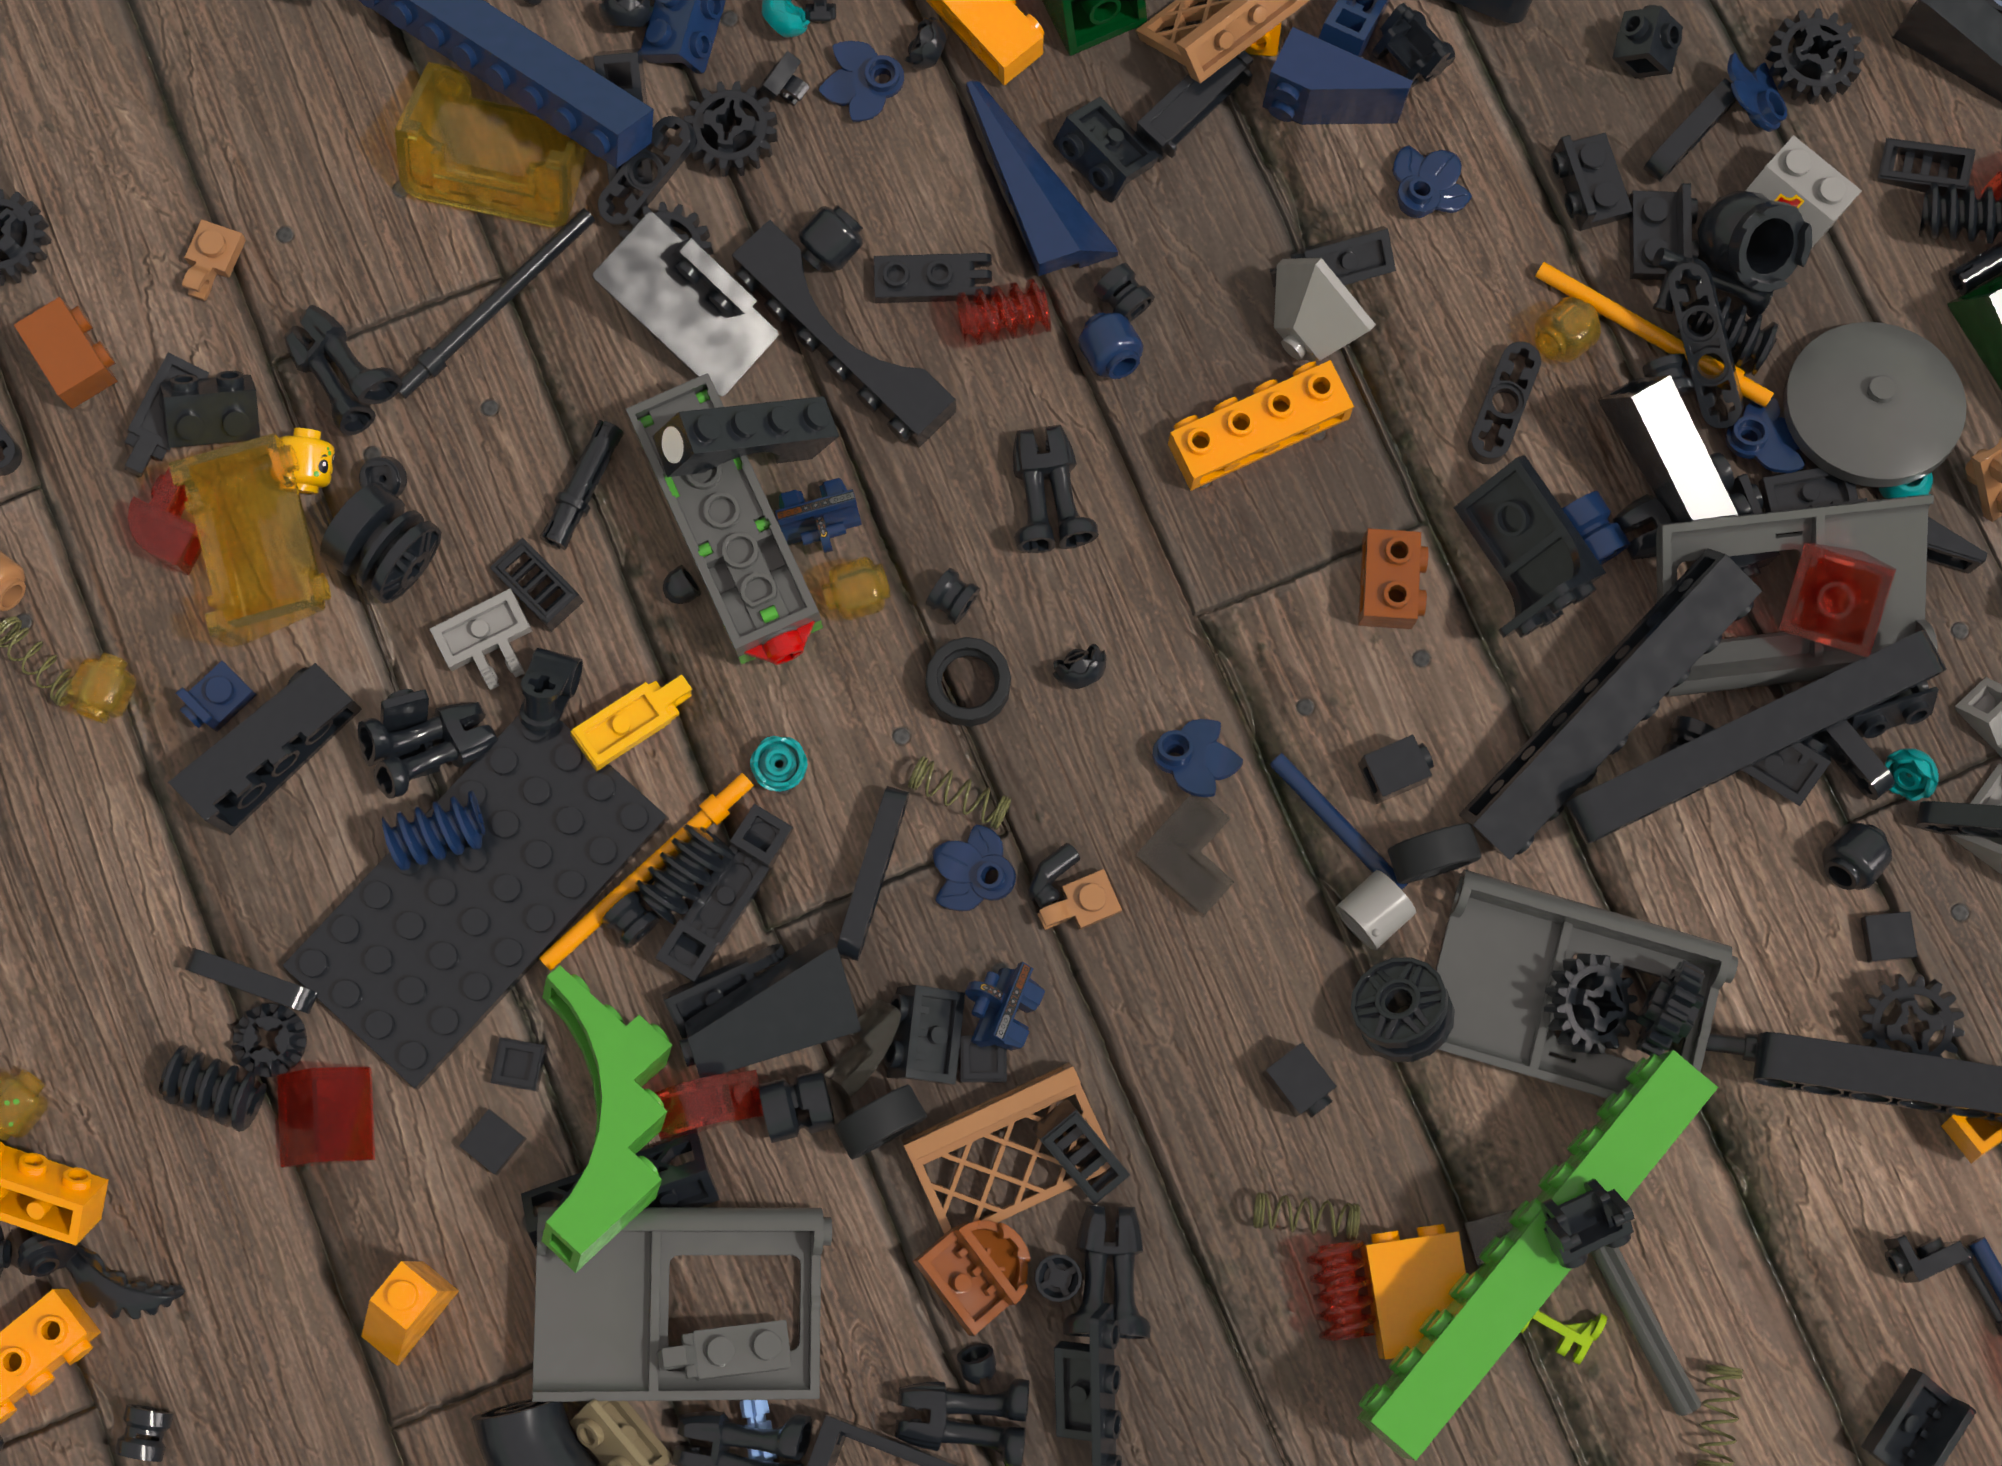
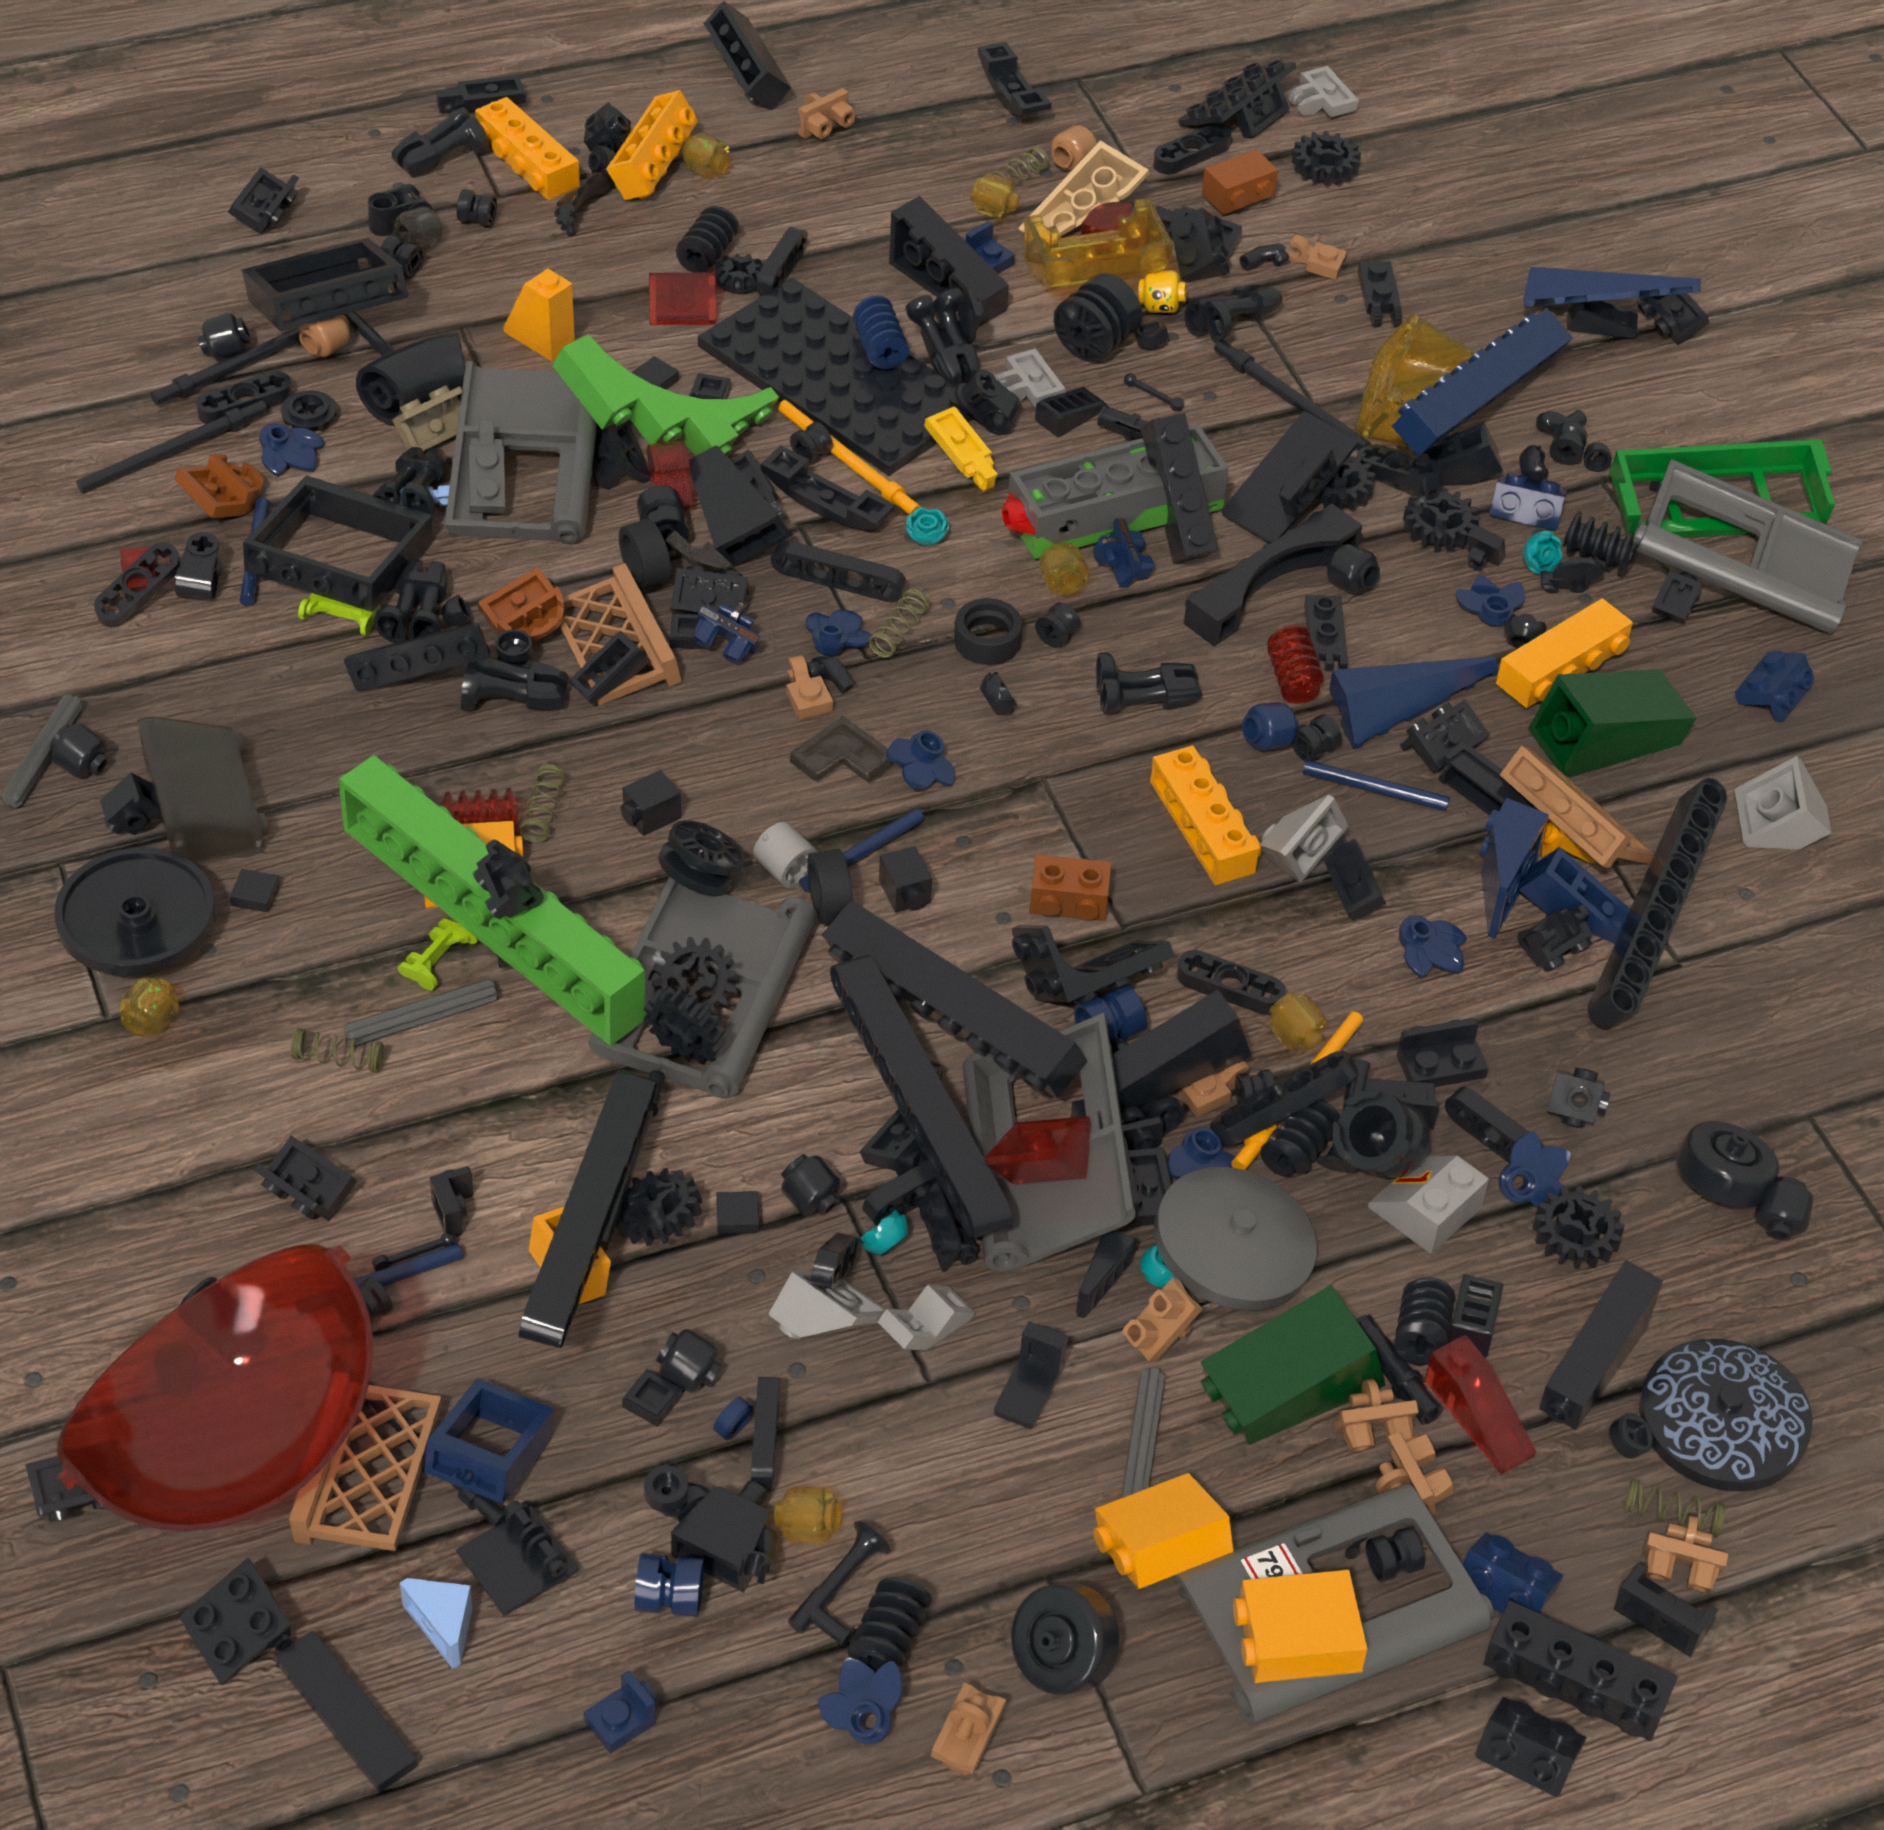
camera: 90 degrees right, 30 degrees down
black piece [636,824,736,925] -> none
none -> tan wedge [1018,140,1150,247]
none -> black hinge [1124,373,1184,412]
none -> black arm [1239,243,1289,270]
none -> dark blue bar [1303,760,1450,811]
none -> black hinge [1358,261,1402,327]

